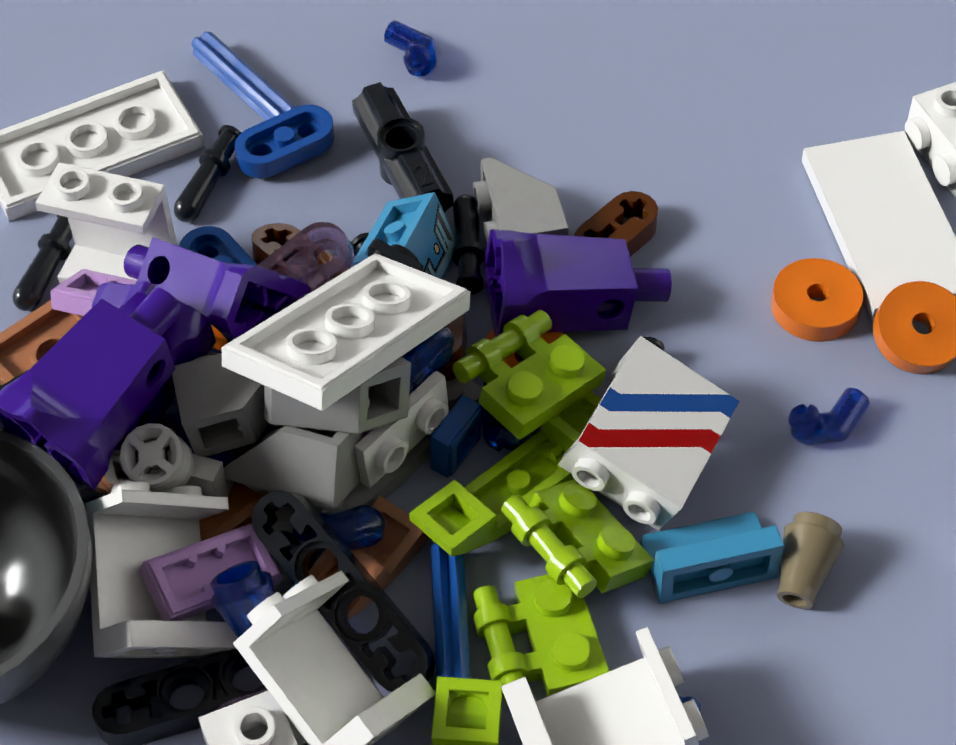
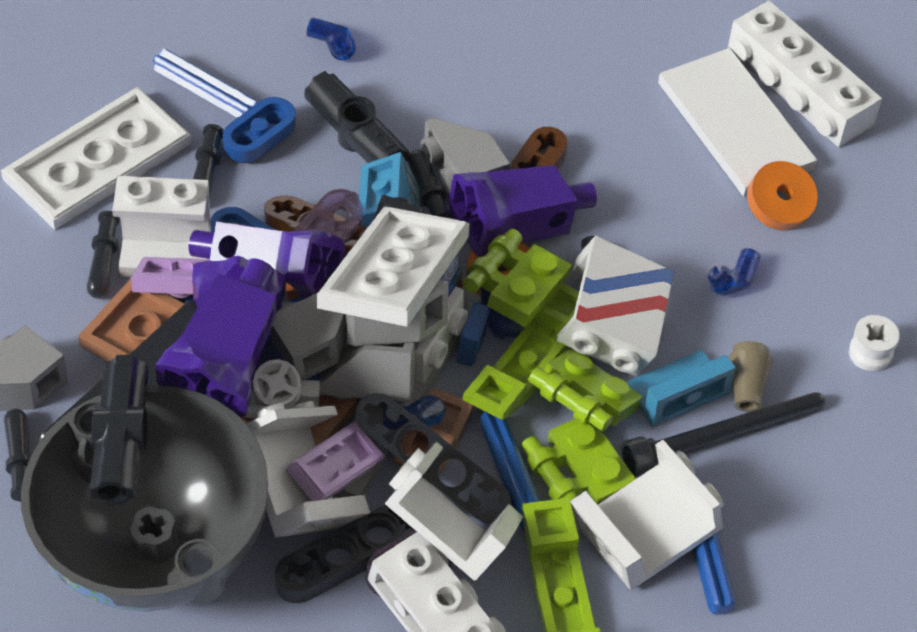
camera: 20 degrees left, 0 degrees up
clear blue cone [210,561,275,638] -> none
orange piece [771,258,863,341] -> none
none -> black piece [621,392,825,477]

